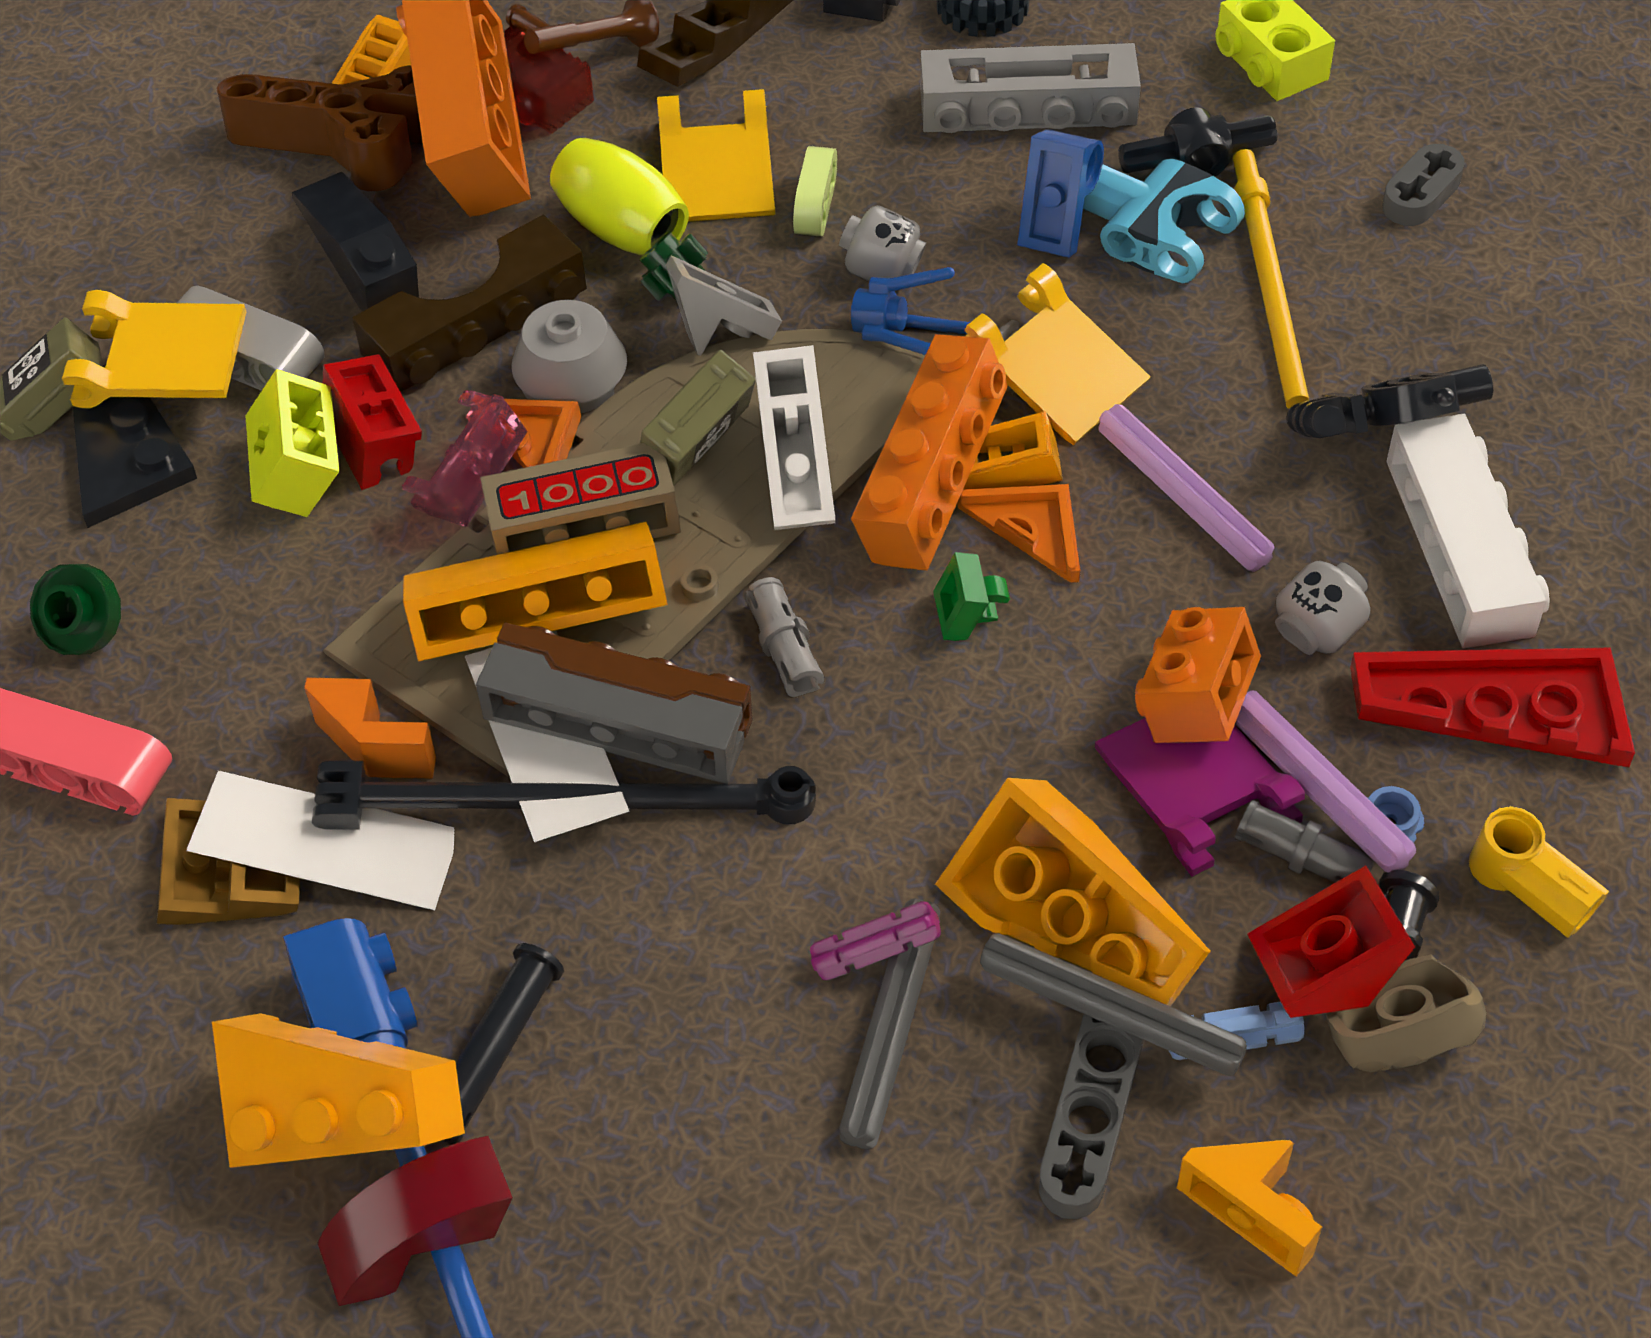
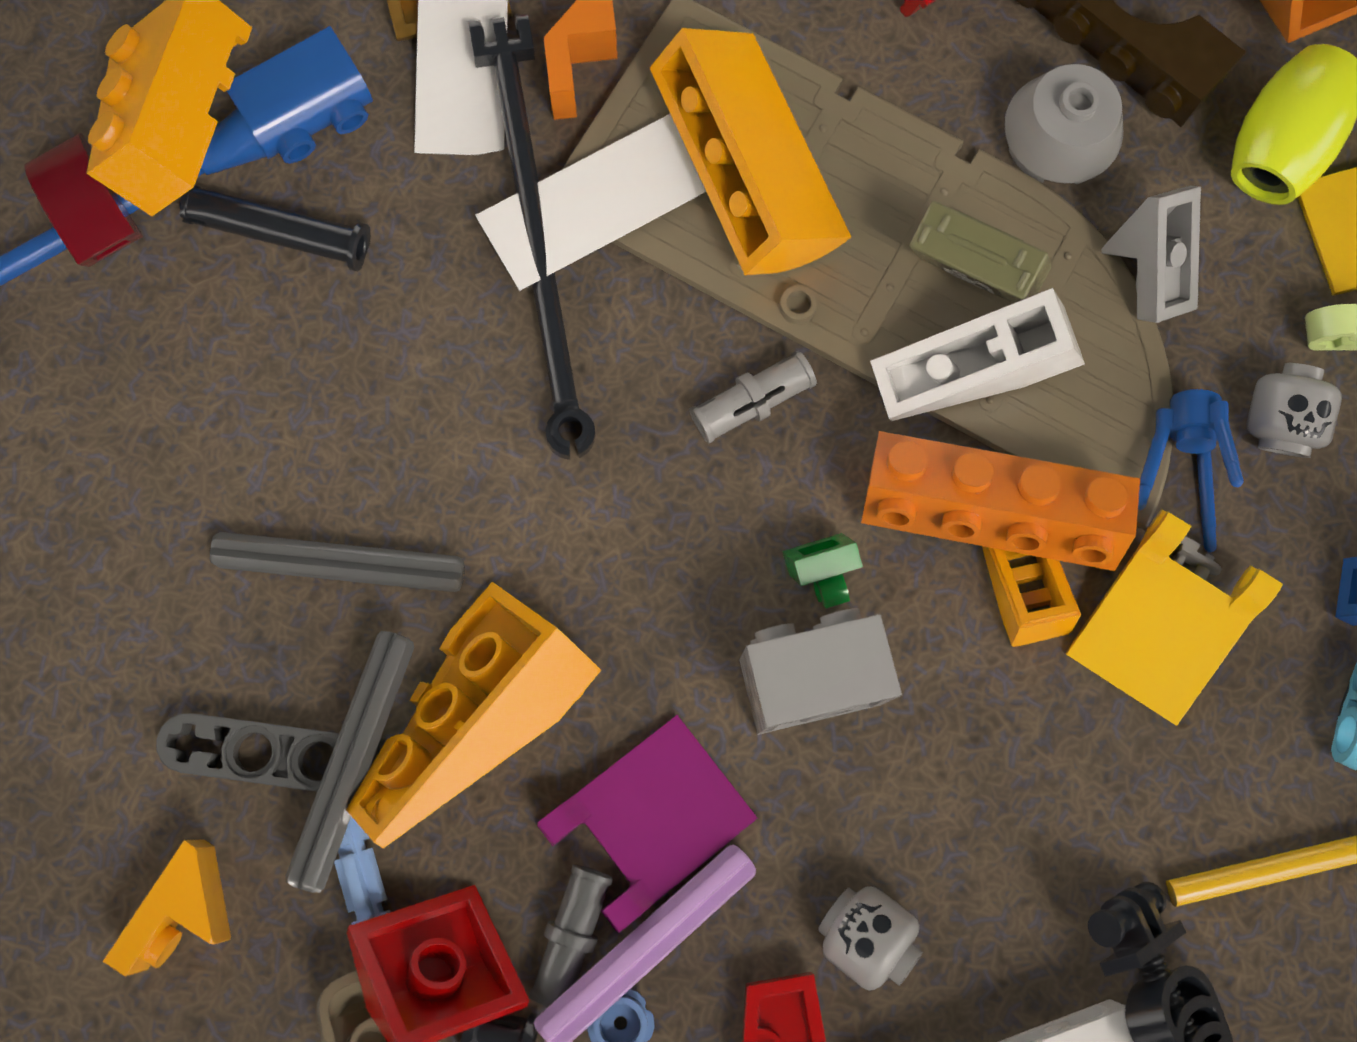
camera: 75 degrees right, 25 degrees up
clear pink hinge [401,390,528,527] -> none
orange tile [472,398,582,468] -> none
dark grey piece [476,622,753,784] -> none
dark tan brick [480,443,681,555] -> none
dark green gear [639,231,708,301] -> none
magenta axle [810,901,941,980] -> none
orange tile [957,484,1080,582] -> none
lavender axle [1098,404,1274,572] -> none
orange brick [1135,607,1261,743] -> none
none -> light grey brick [739,608,902,735]

